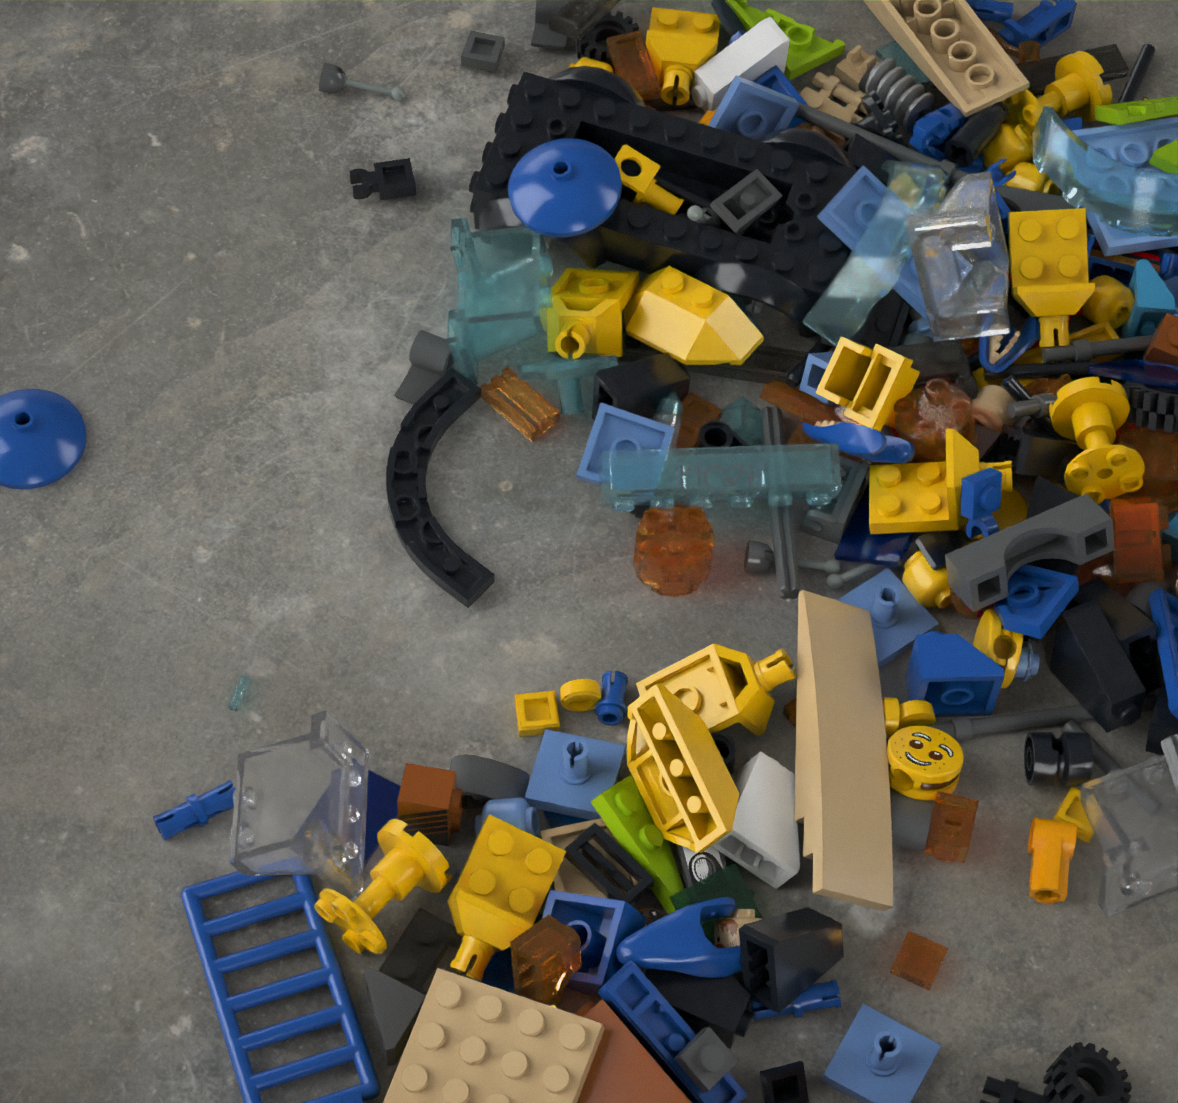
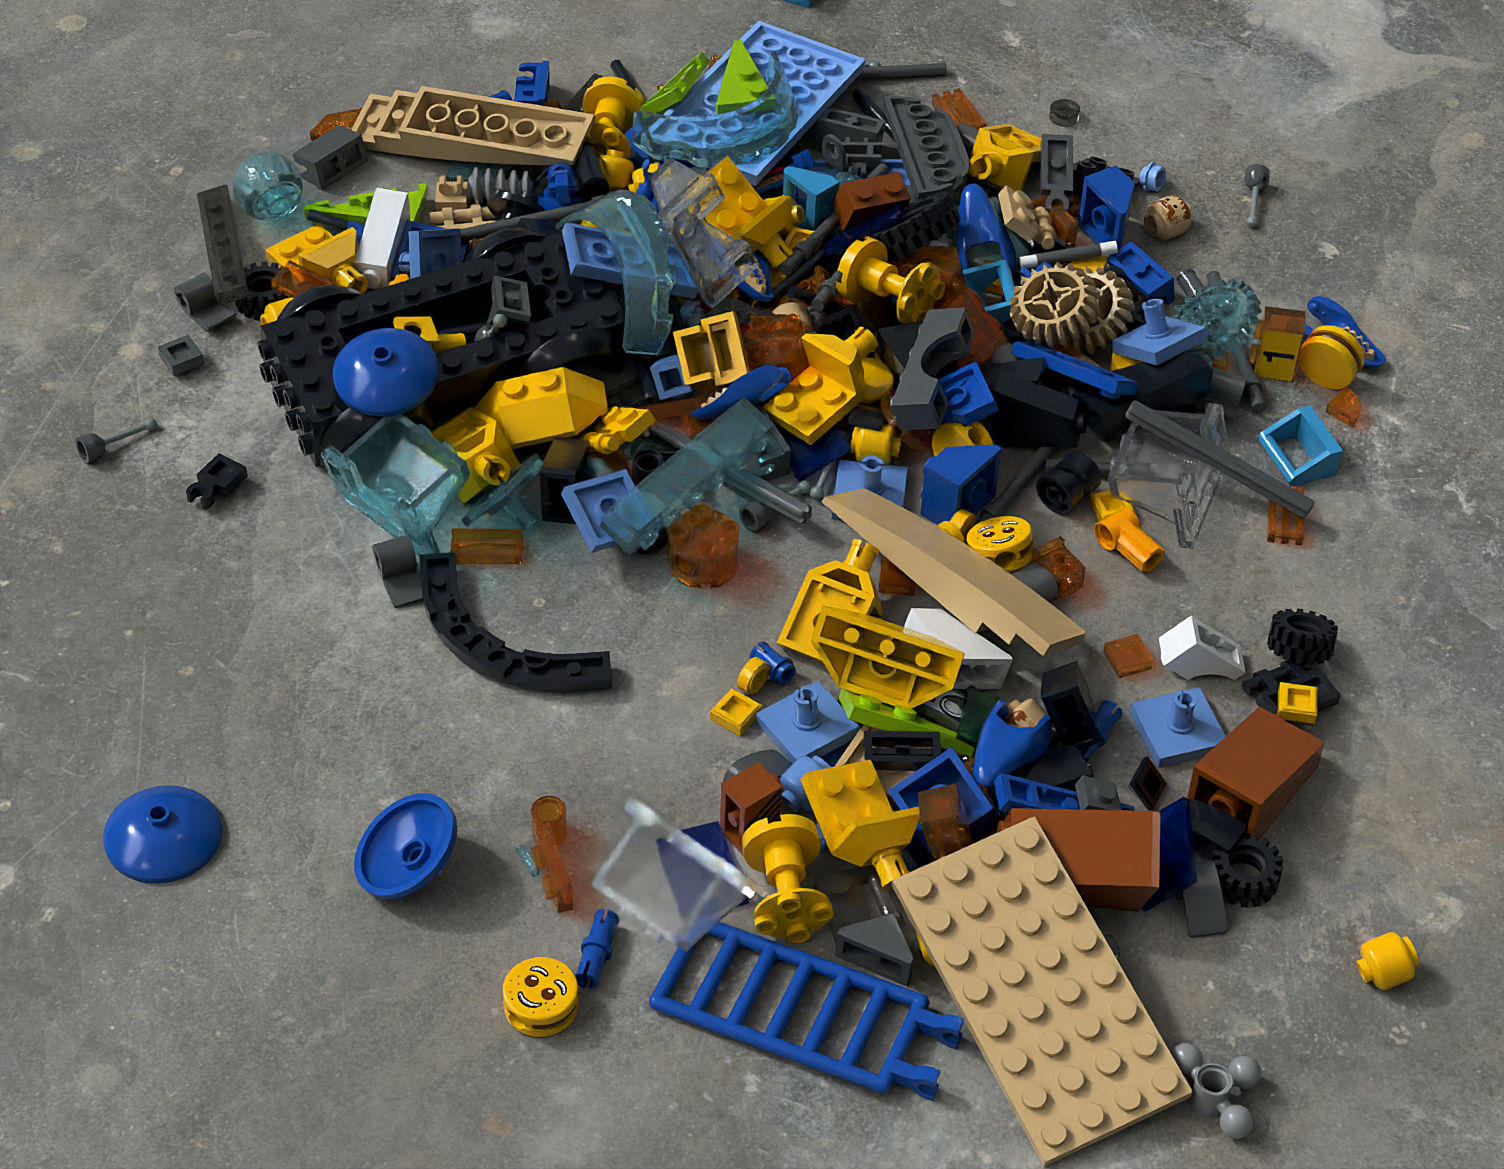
camera: 45 degrees left, 10 degrees down
blue plate [961,467,1002,538] -> none
none -> blue dish [354,793,457,900]
none -> yellow head [502,957,579,1037]
none -> clear orange plate [530,796,573,913]
none -> yellow plate [577,406,656,454]
none -> white arch [1159,616,1246,681]

